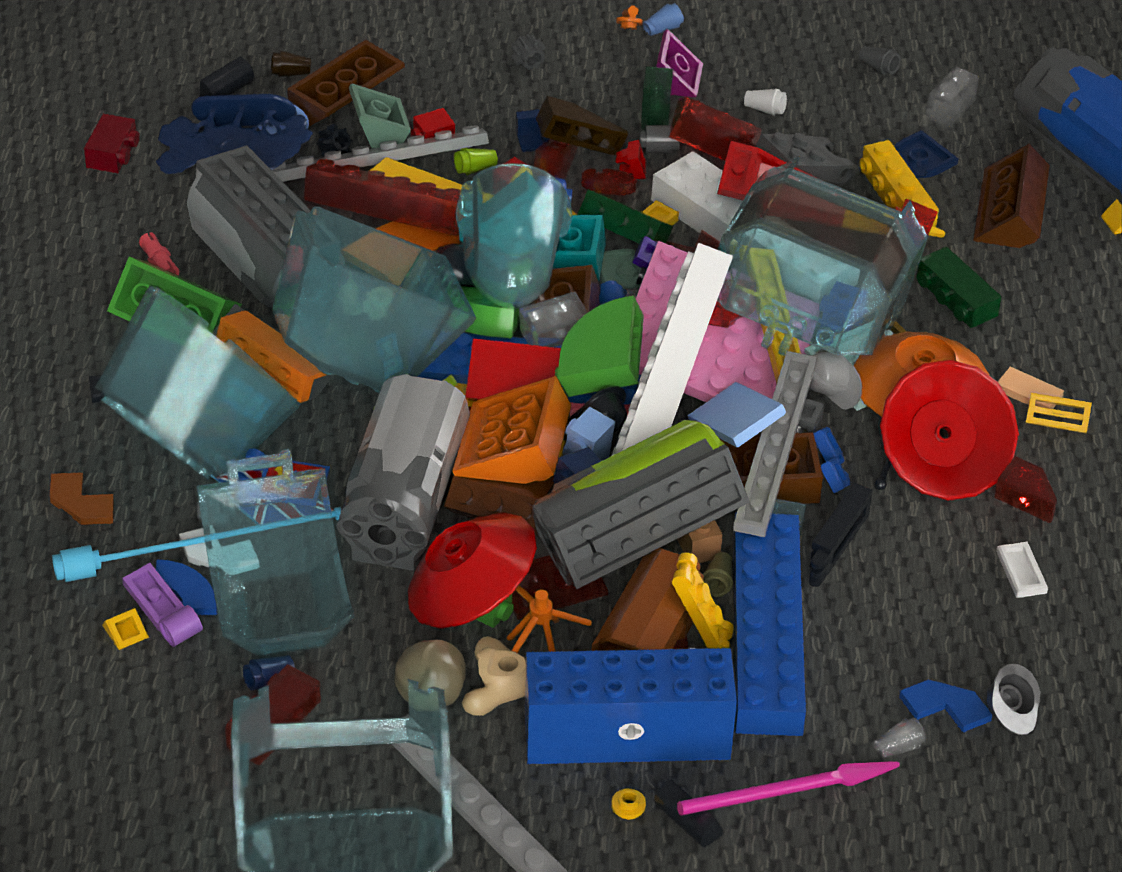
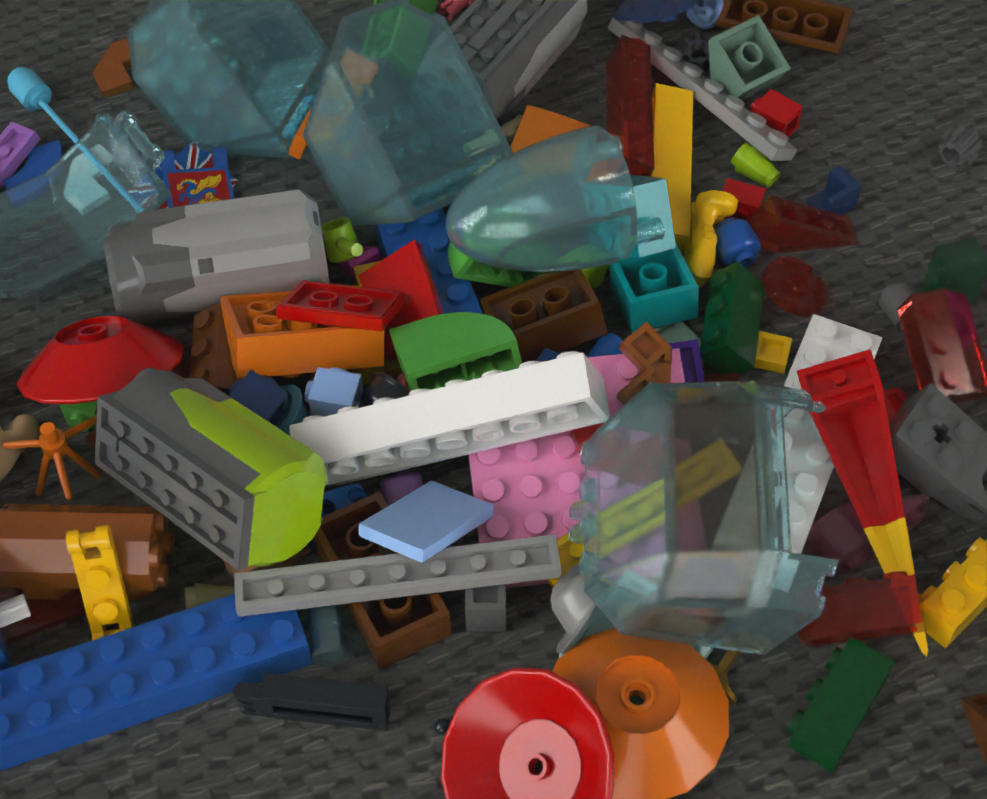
camera: 70 degrees right, 10 degrees up
clear brick [519,291,588,347] -> none
dark brown slope [536,96,628,155] -> none
red tile [616,140,646,179] -> none
blue tile [814,427,850,493] -> none
none -> red tile [276,280,404,332]
none -> dark orange tile [616,321,672,424]

